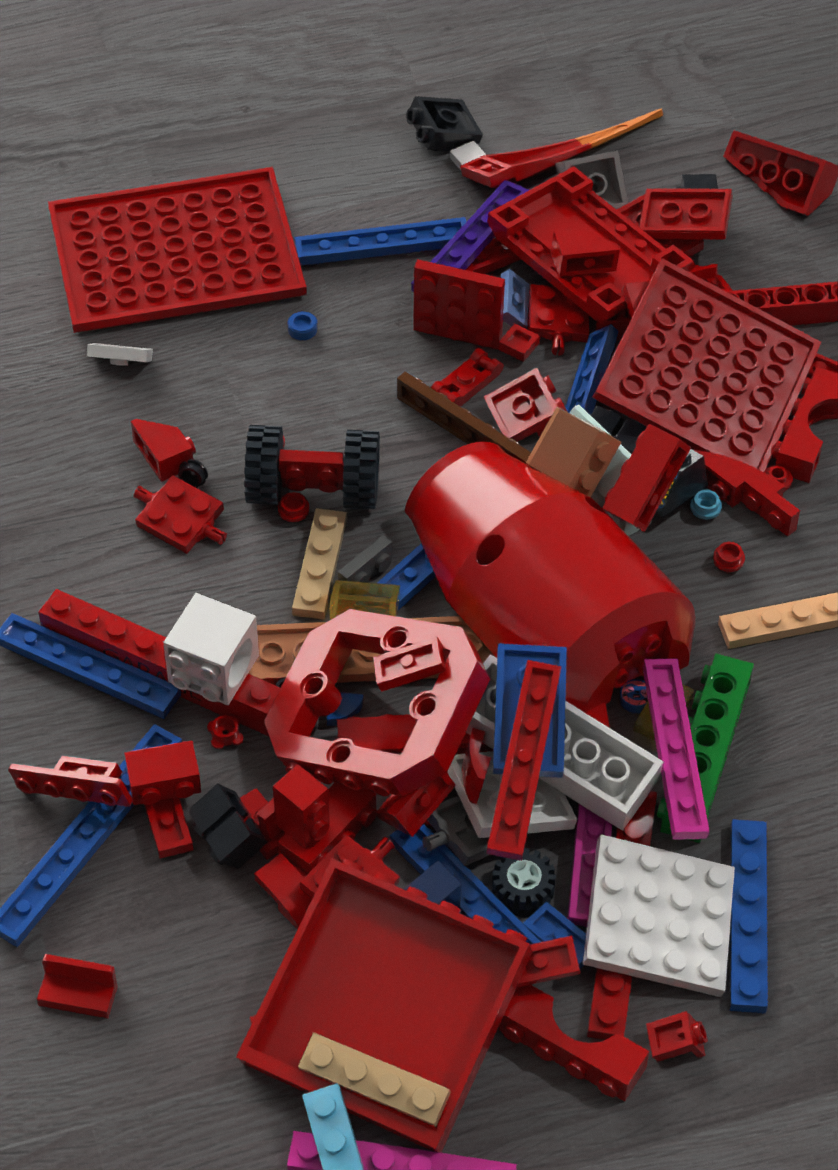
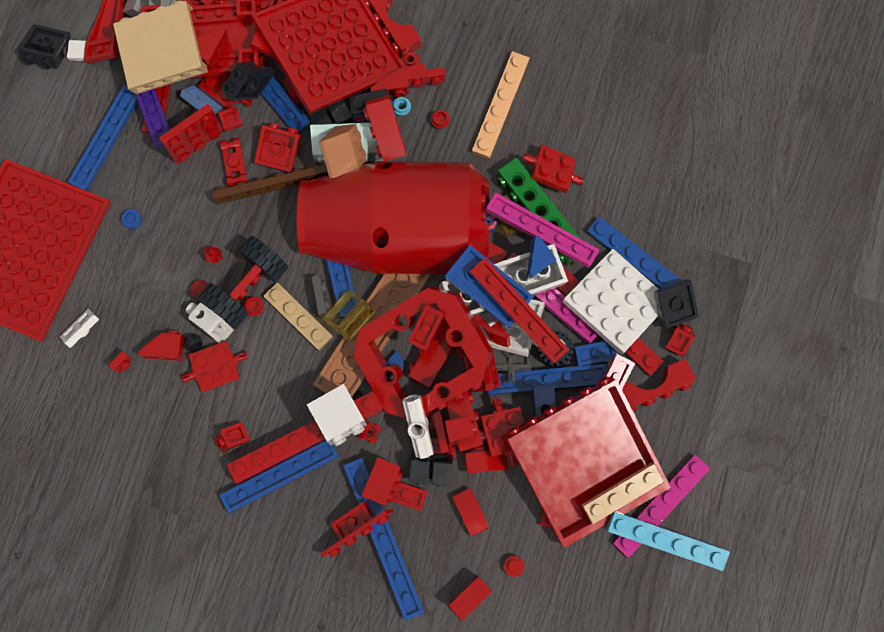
camera: 55 degrees left, 25 degrees up
none -> red plate [108,351,133,374]
none -> tan panel [113,1,208,94]
none -> white torso [186,303,233,343]
none -> red plate [203,246,223,263]
none -> red bracket [215,422,250,454]
none -> black plate [222,62,276,101]
none -> white piece [403,394,434,459]
none -> red slope [452,488,489,537]
none -> red plate [504,556,525,577]
none -> red plate [522,144,584,193]
none -> blue slope [526,236,557,280]
none -> black plate [654,279,699,330]

